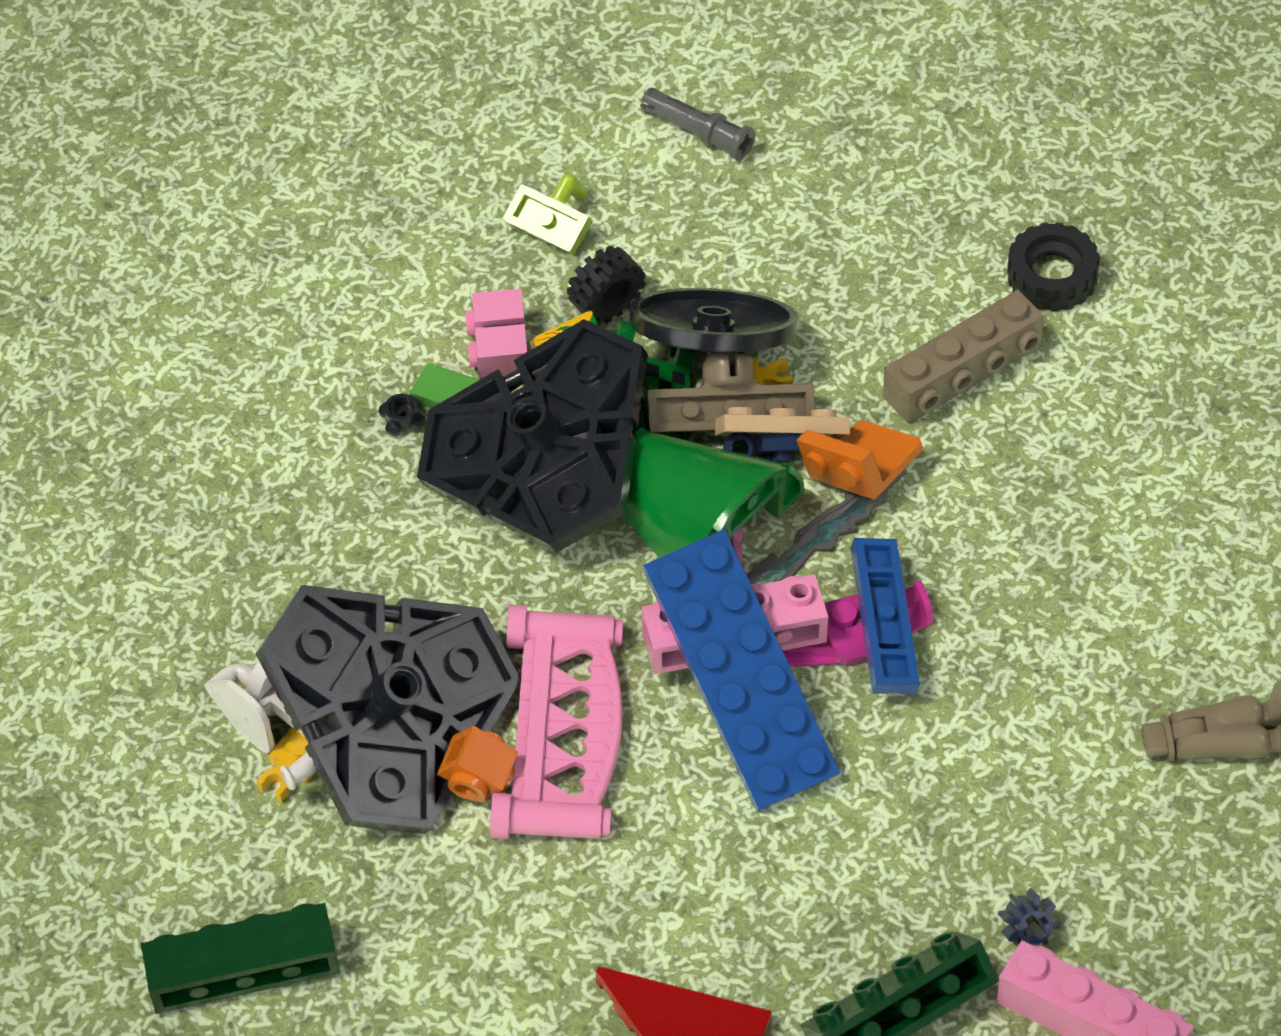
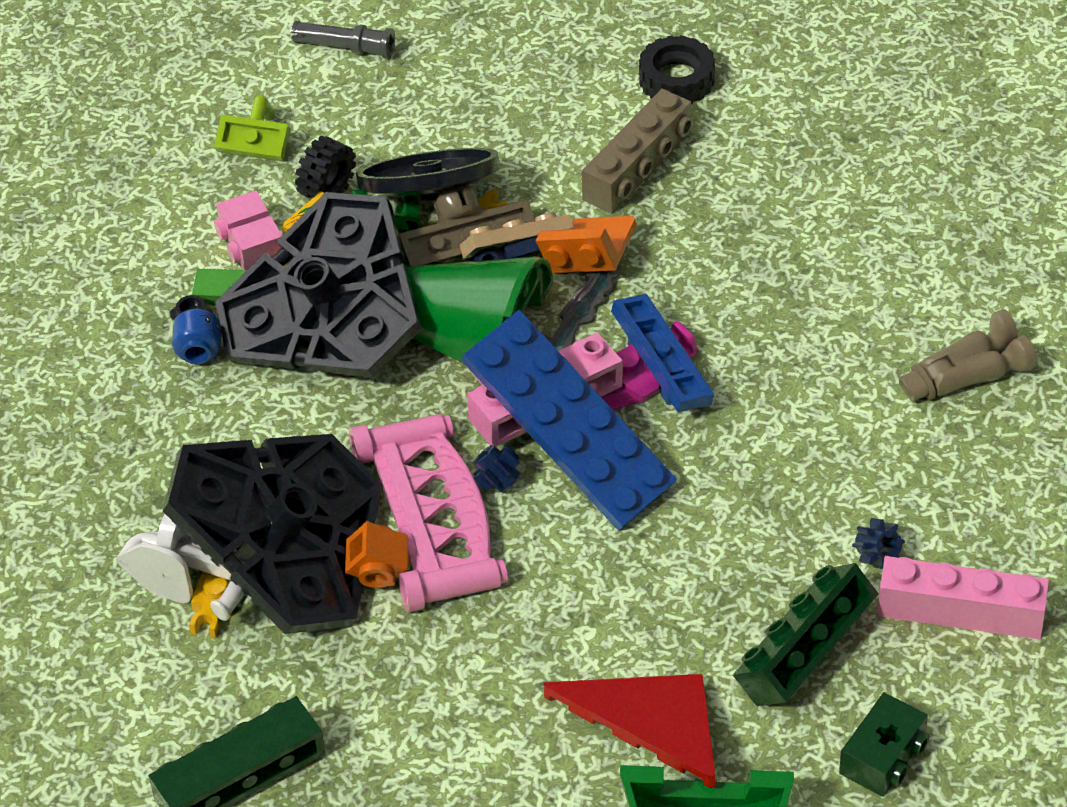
camera: 20 degrees left, 5 degrees down
none -> blue head [172,309,221,365]
none -> dark blue gear [473,444,520,492]

